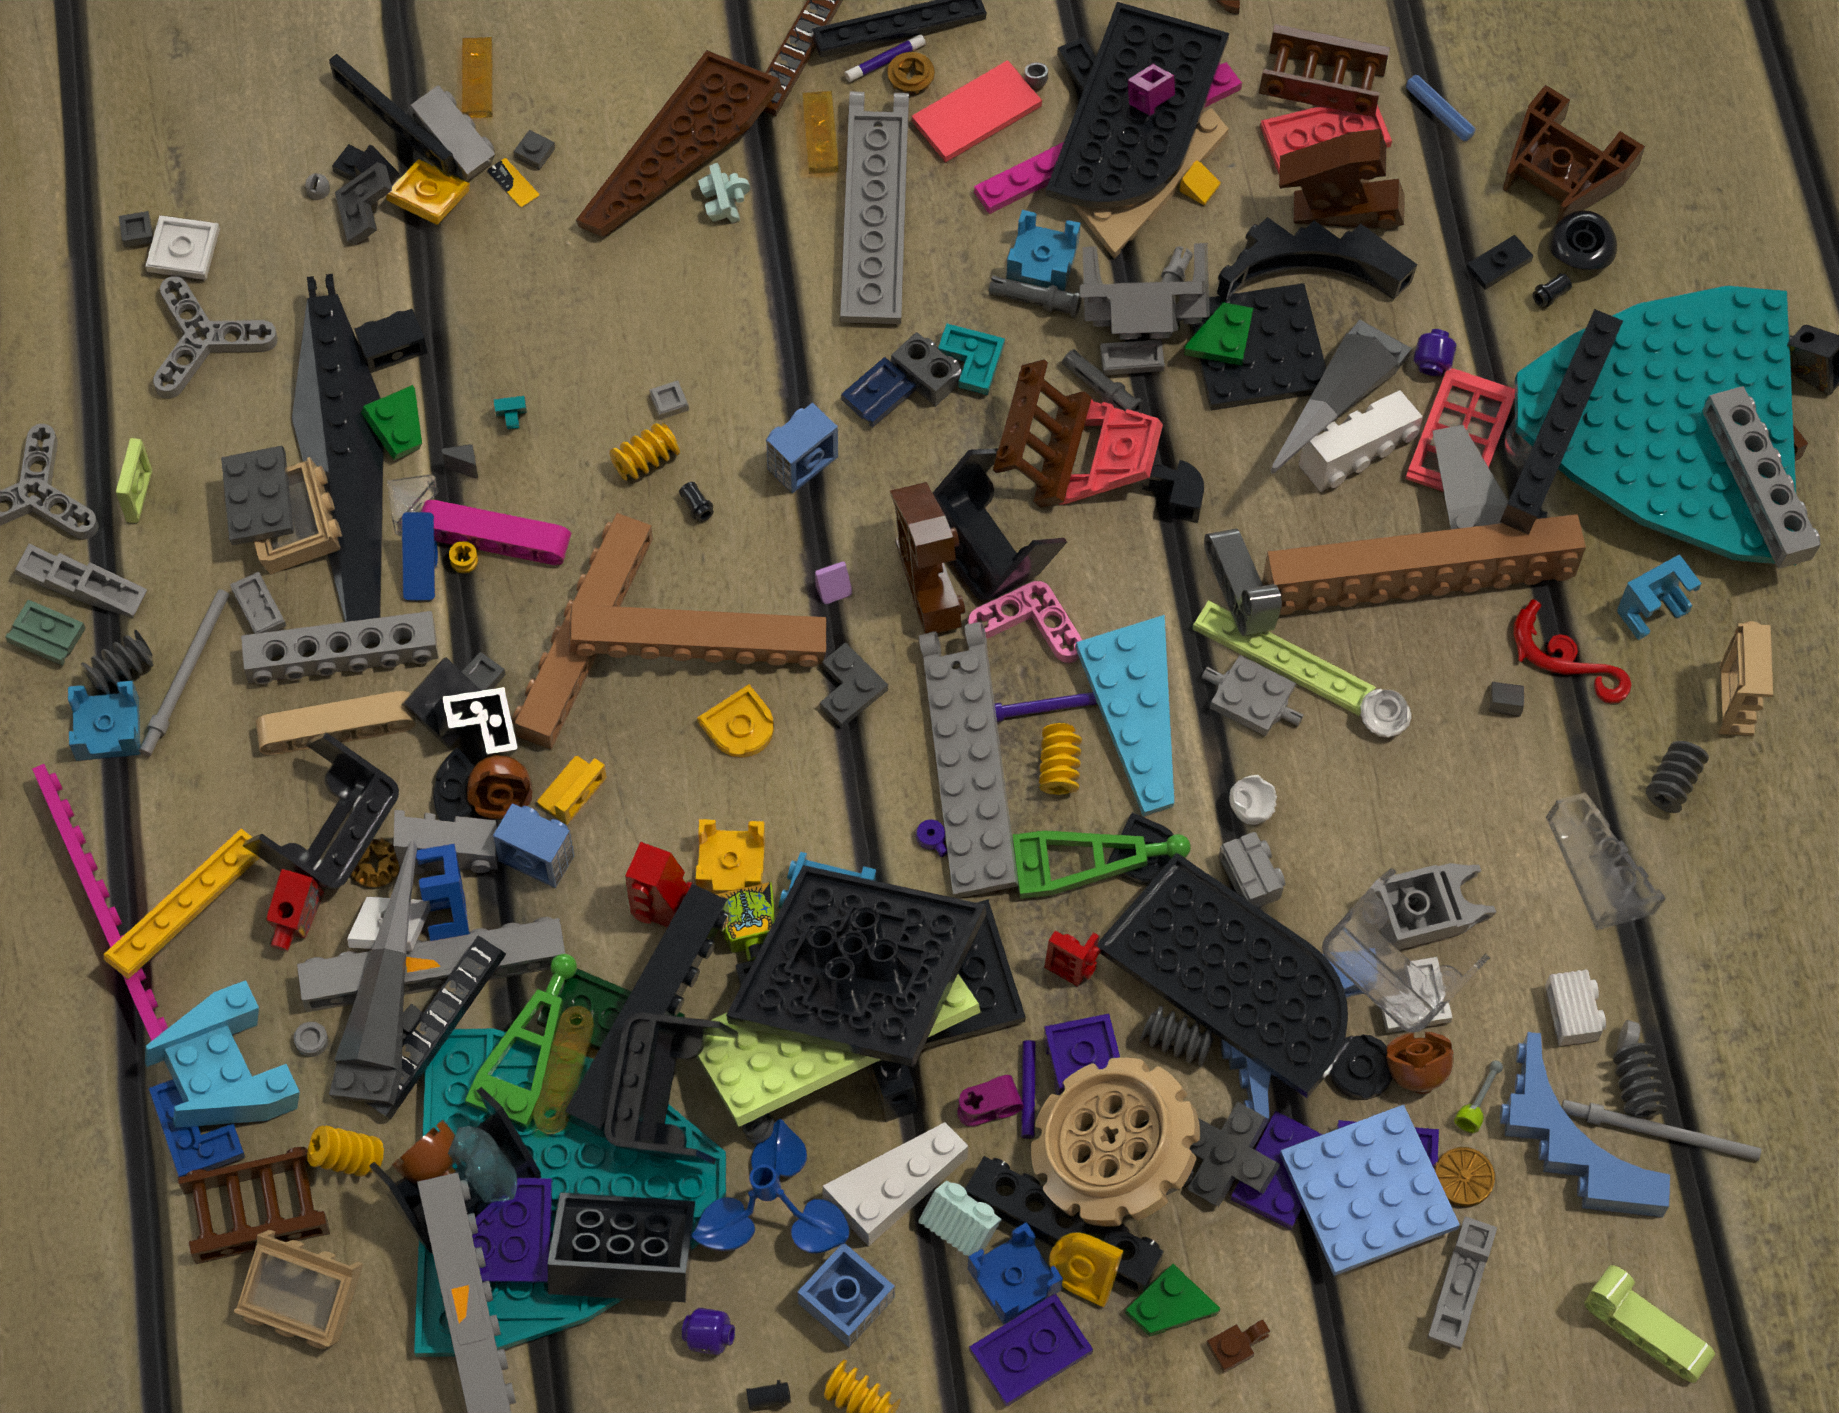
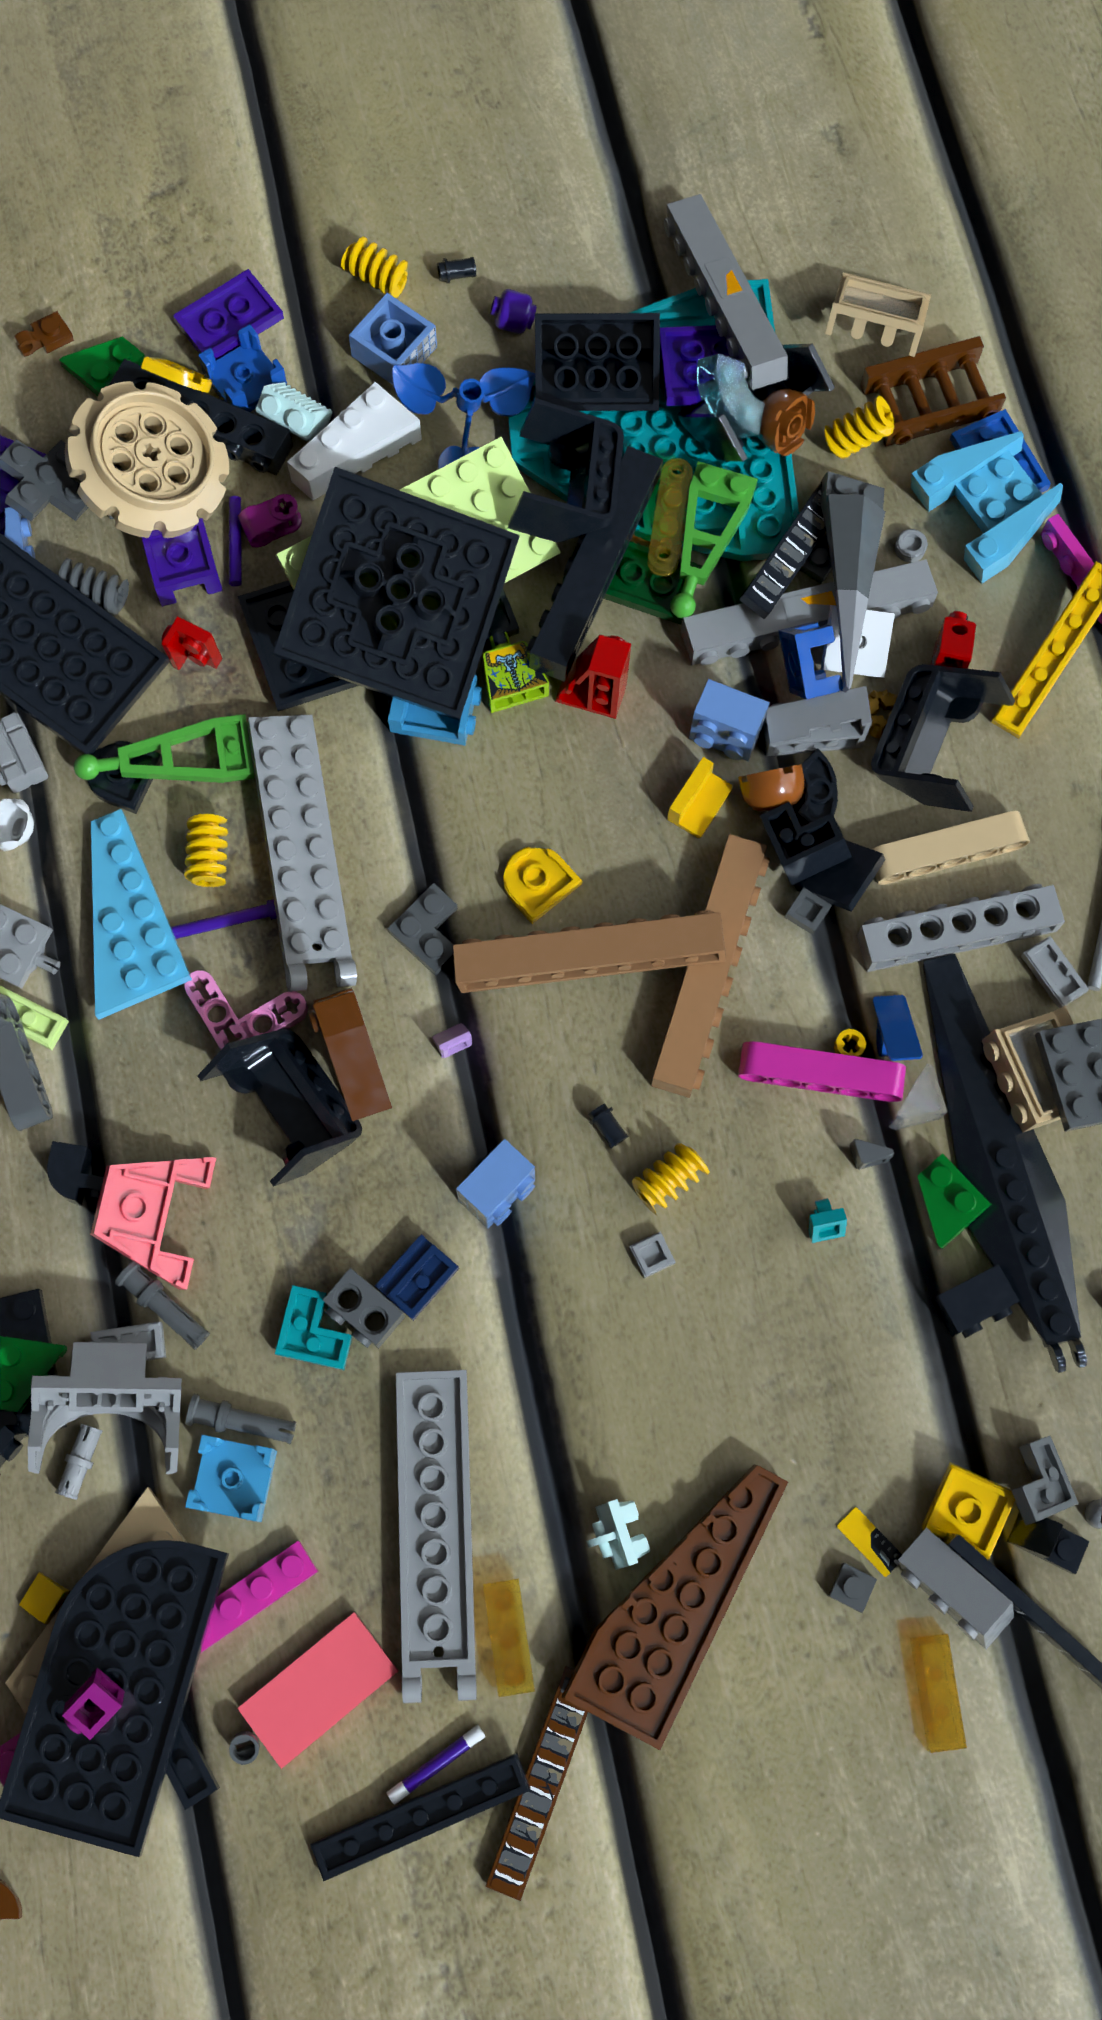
camera: 175 degrees right, 10 degrees up
yellow panel [695,819,765,894] -> none
pearl gold gear [888,52,935,94] -> none
dark purple piece [915,819,948,857] -> none
reddish brown fence [993,359,1092,508] -> none

